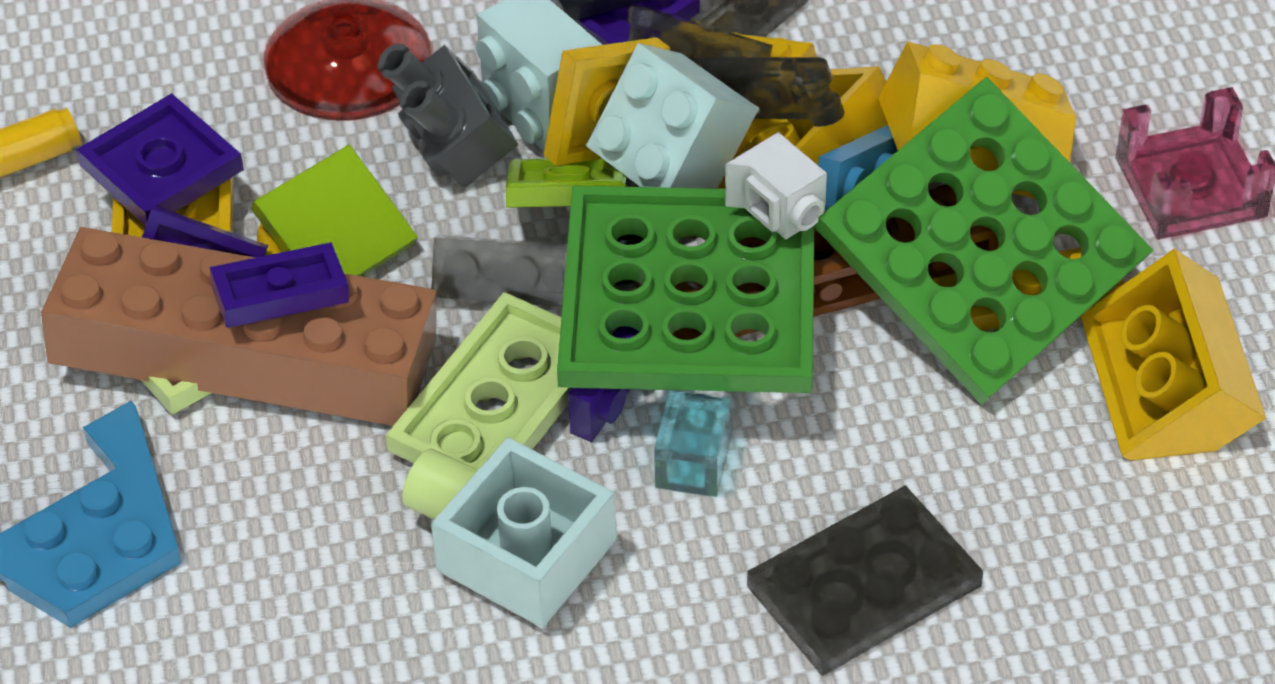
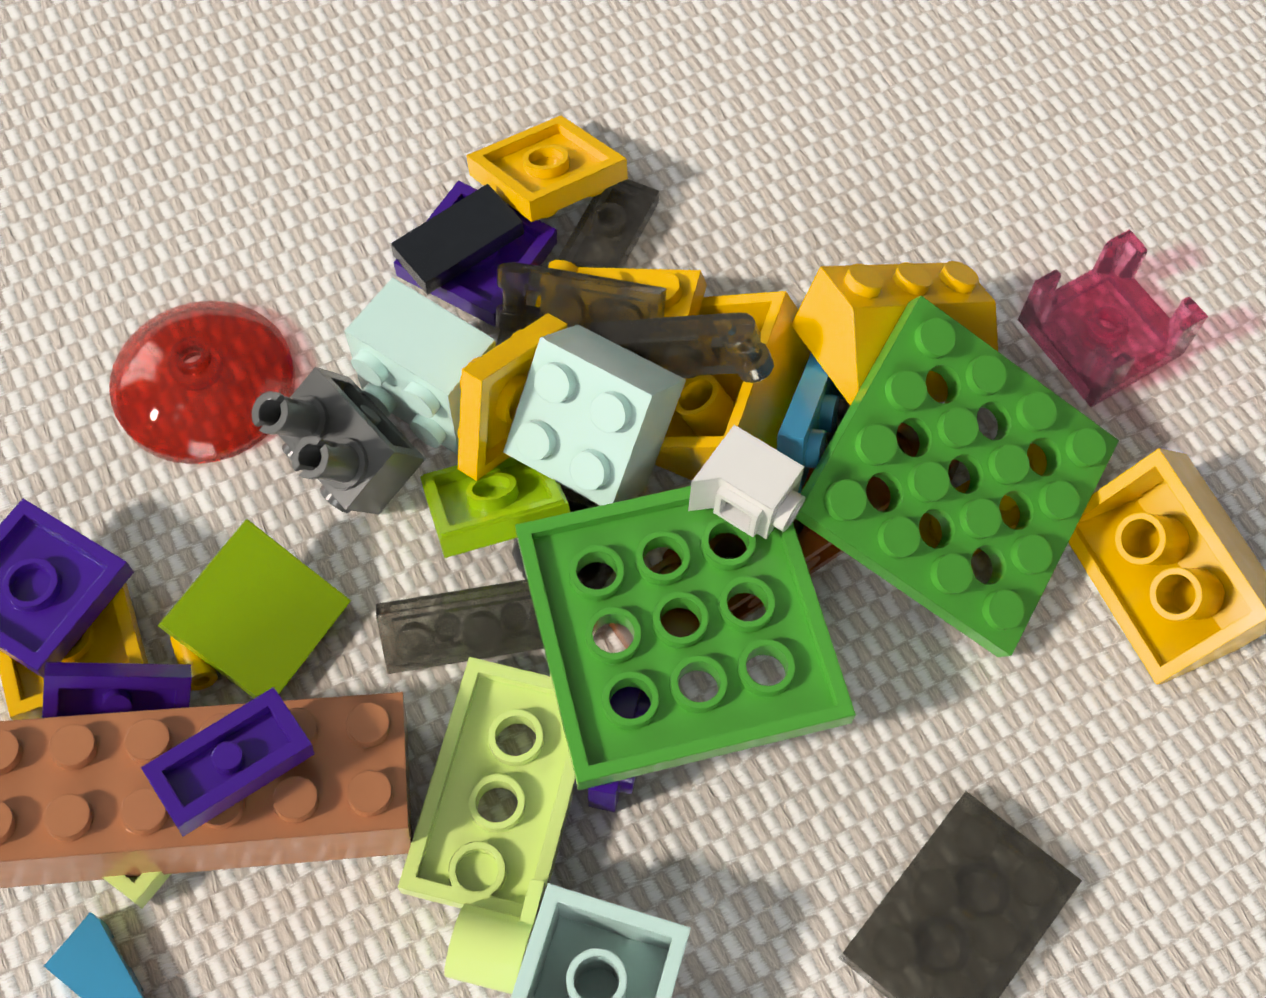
camera: 20 degrees left, 15 degrees up
clear light blue brick [654,390,732,497] -> none

